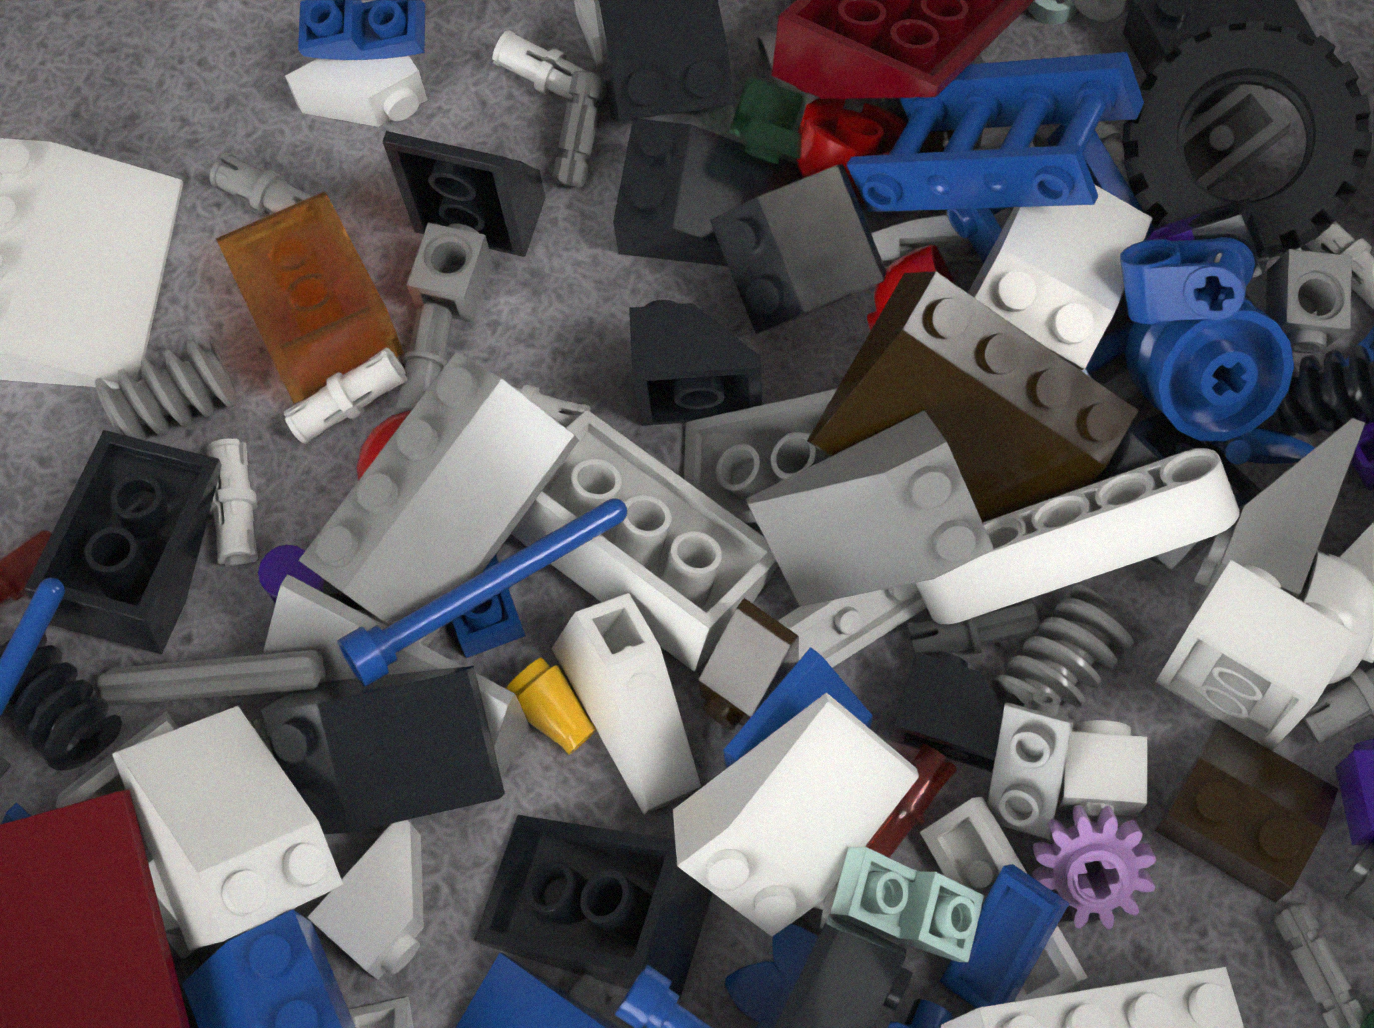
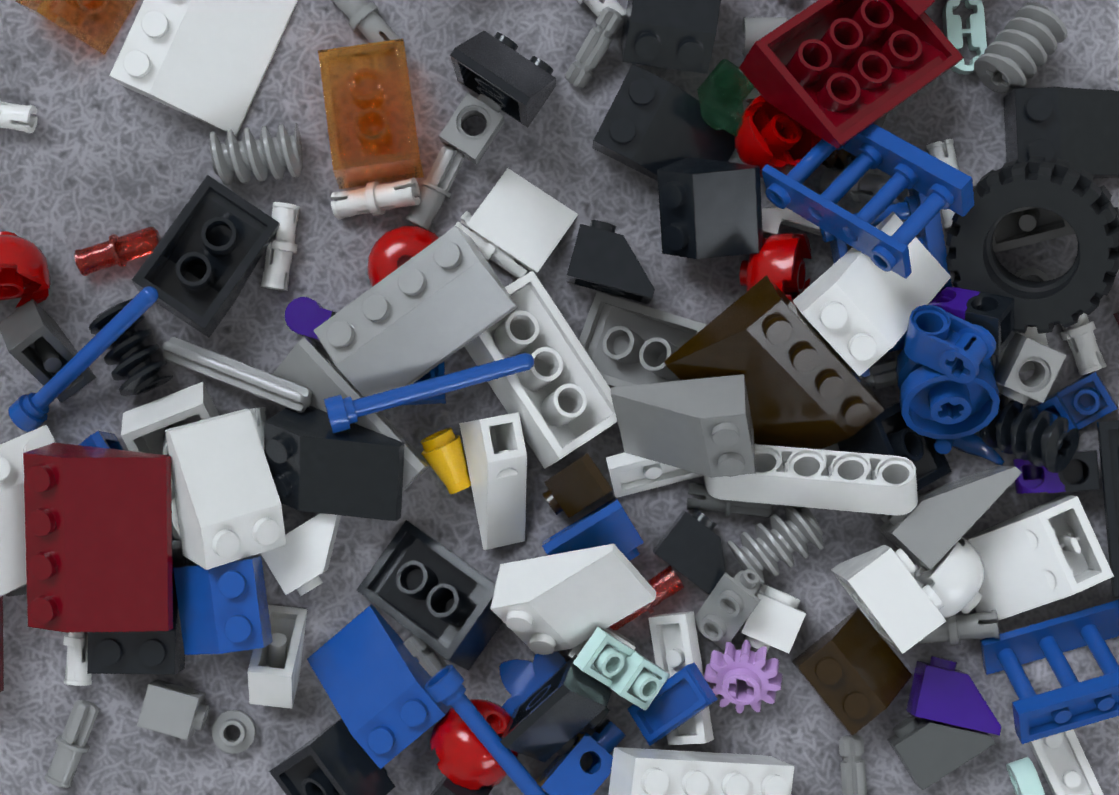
camera: 15 degrees right, 20 degrees up
none -> white piece [466,168,578,273]

